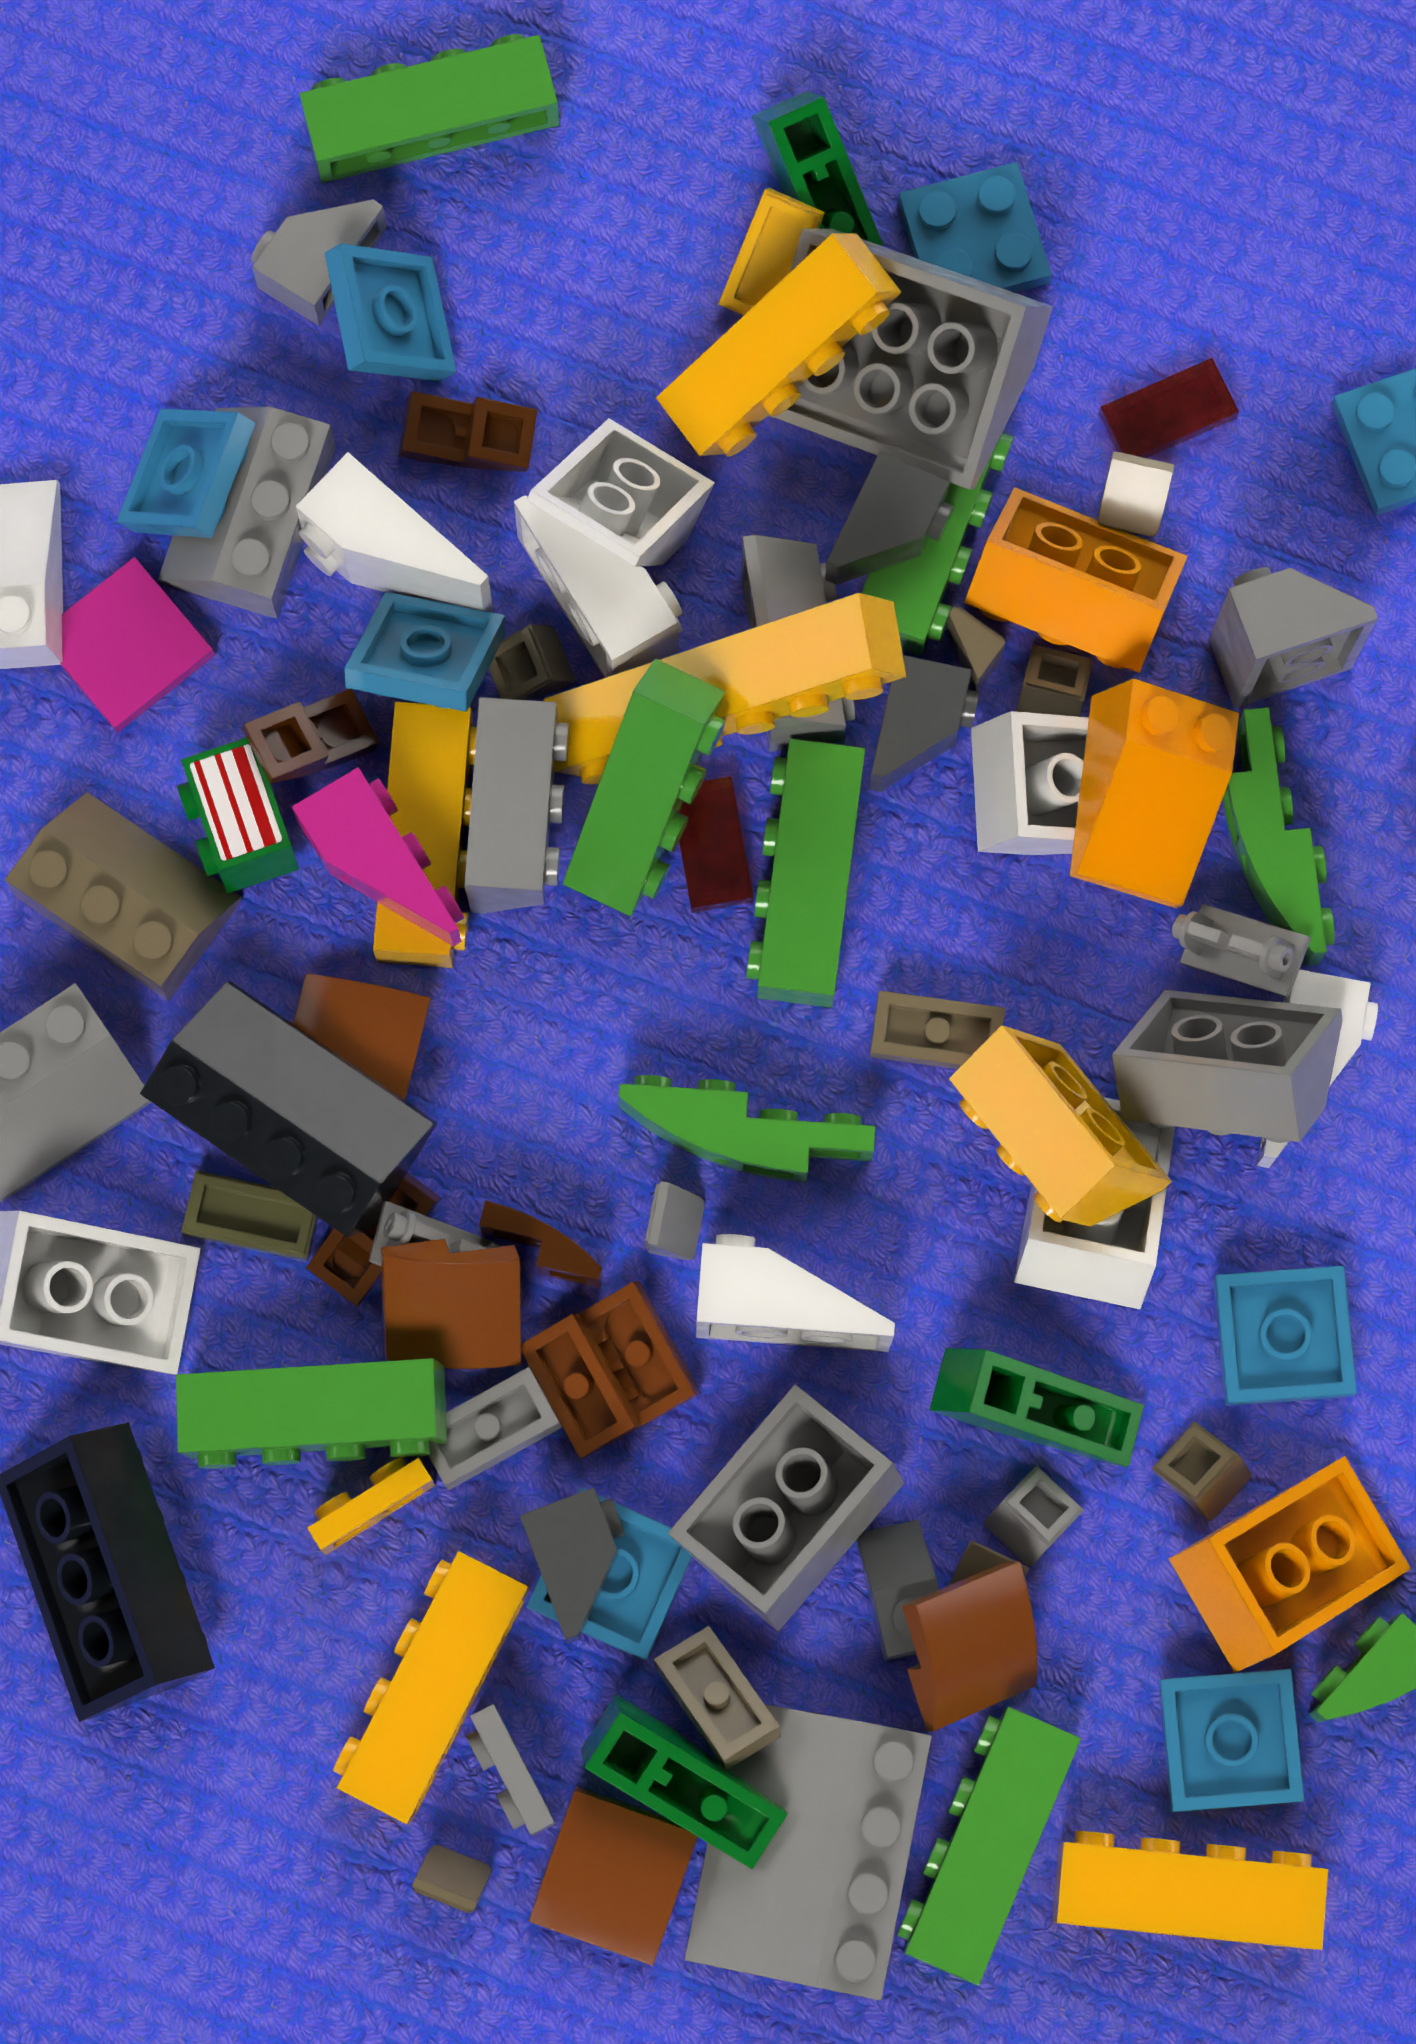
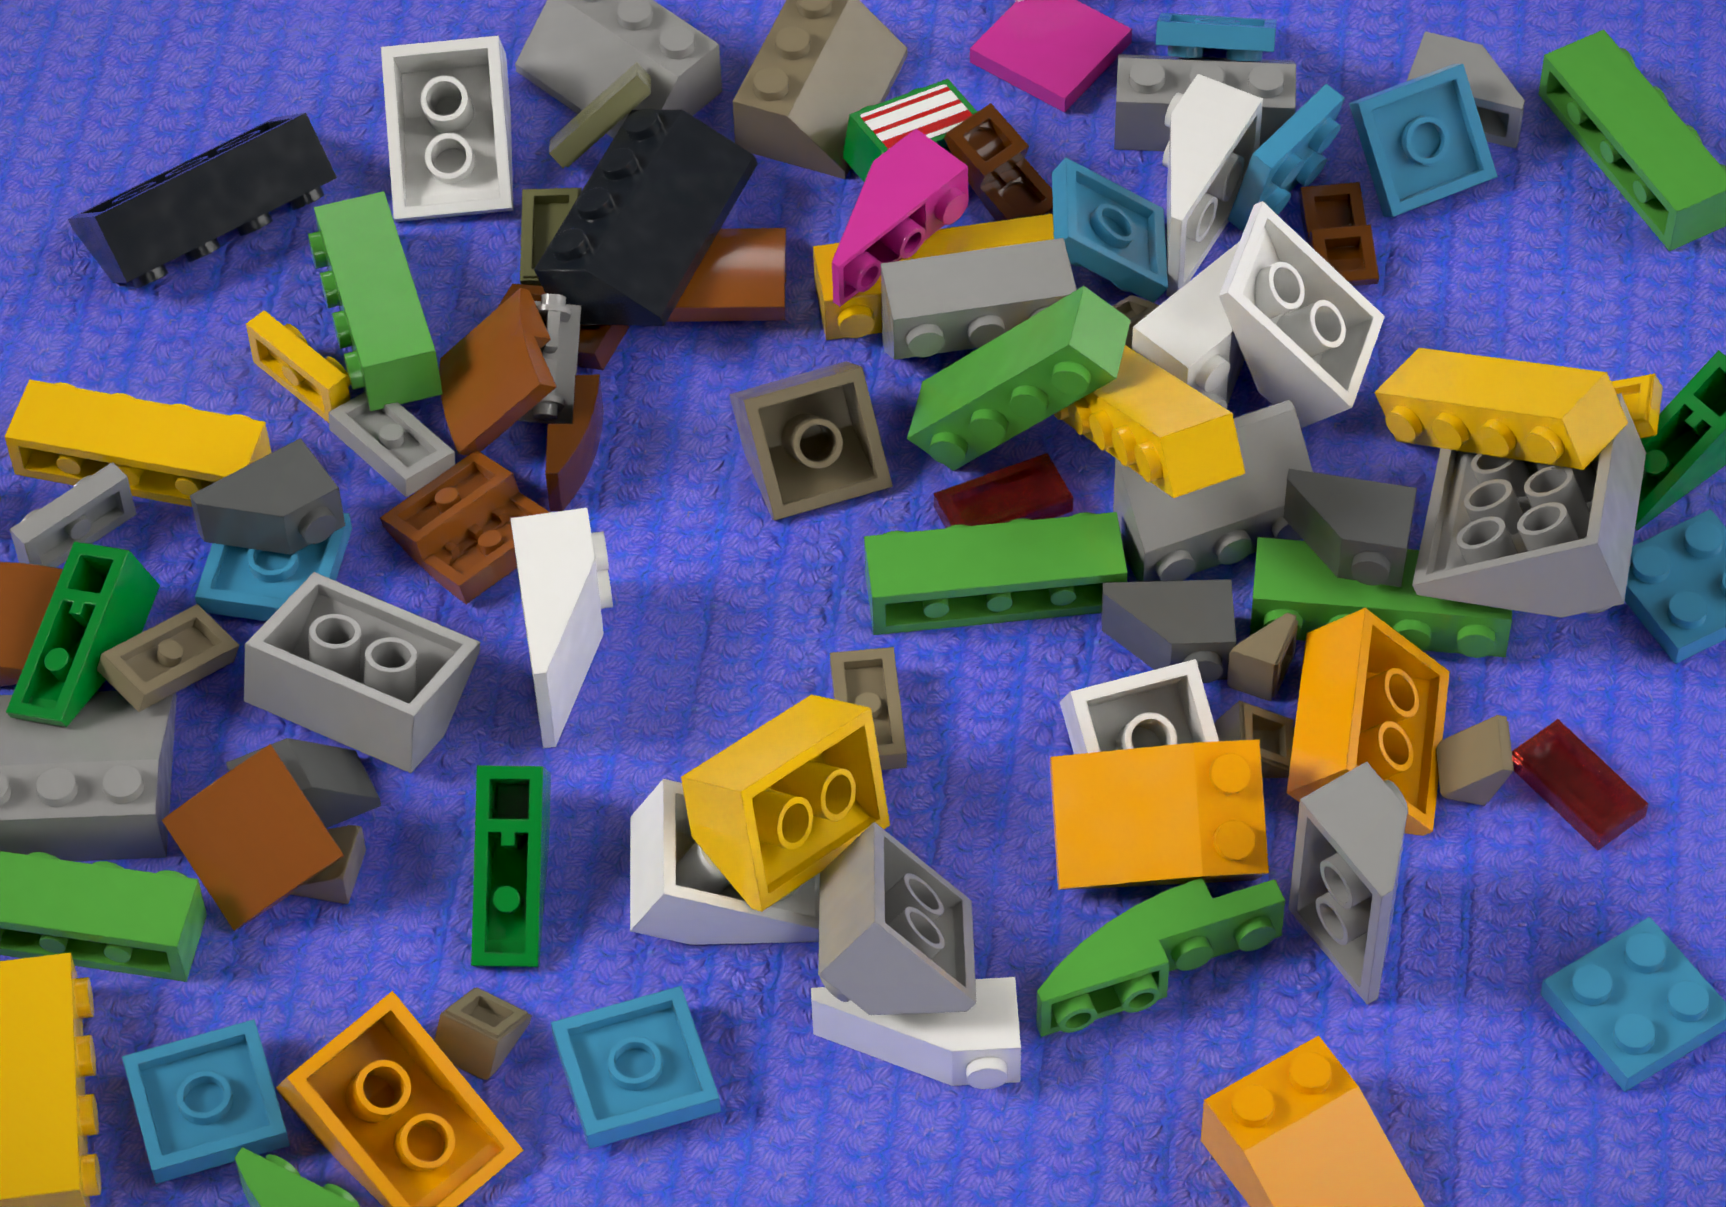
camera: 80 degrees right, 25 degrees down
bright green slope [619,1075,875,1182] -> none
light grey slope [645,1181,705,1261] -> none
light grey slope [984,1466,1084,1566] -> none
light grey hinge [1172,904,1311,998] -> none
none -> olive tile [549,62,651,168]
none -> dark tan slope [729,361,893,521]
none -> dark azure plate [1228,84,1345,232]

